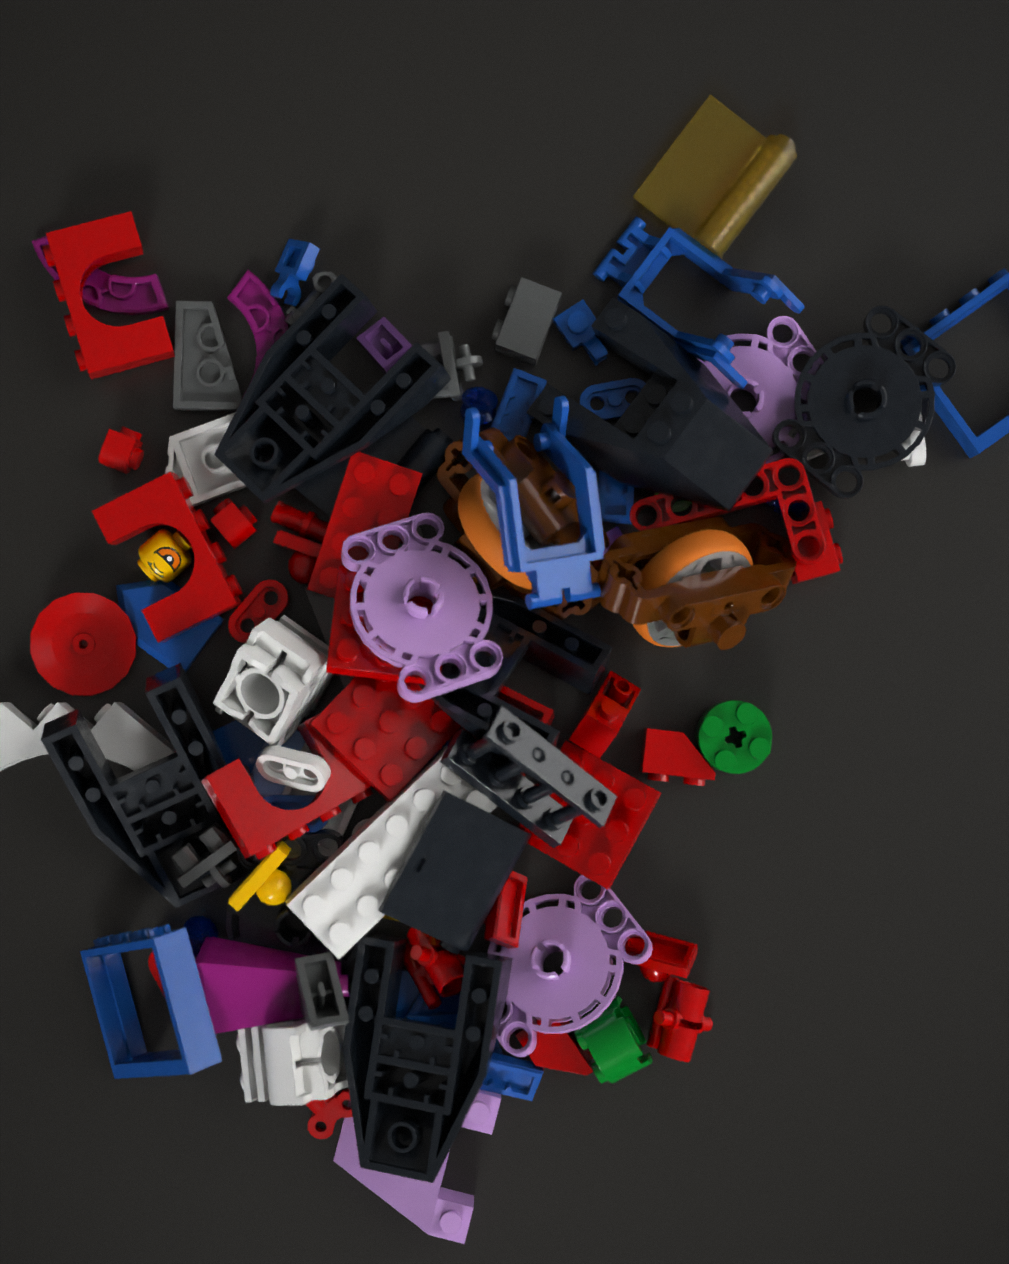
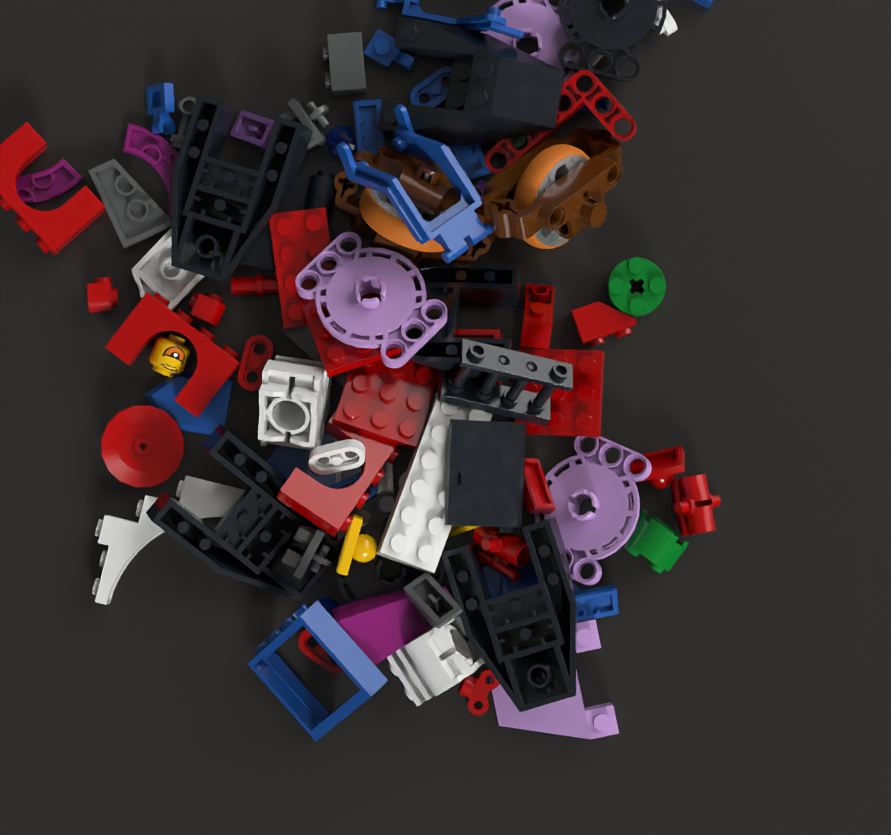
camera: 25 degrees left, 0 degrees up
red tile [273,530,322,584] -> none
red slope [515,1019,593,1076] -> none
red slope [789,501,843,584] -> none

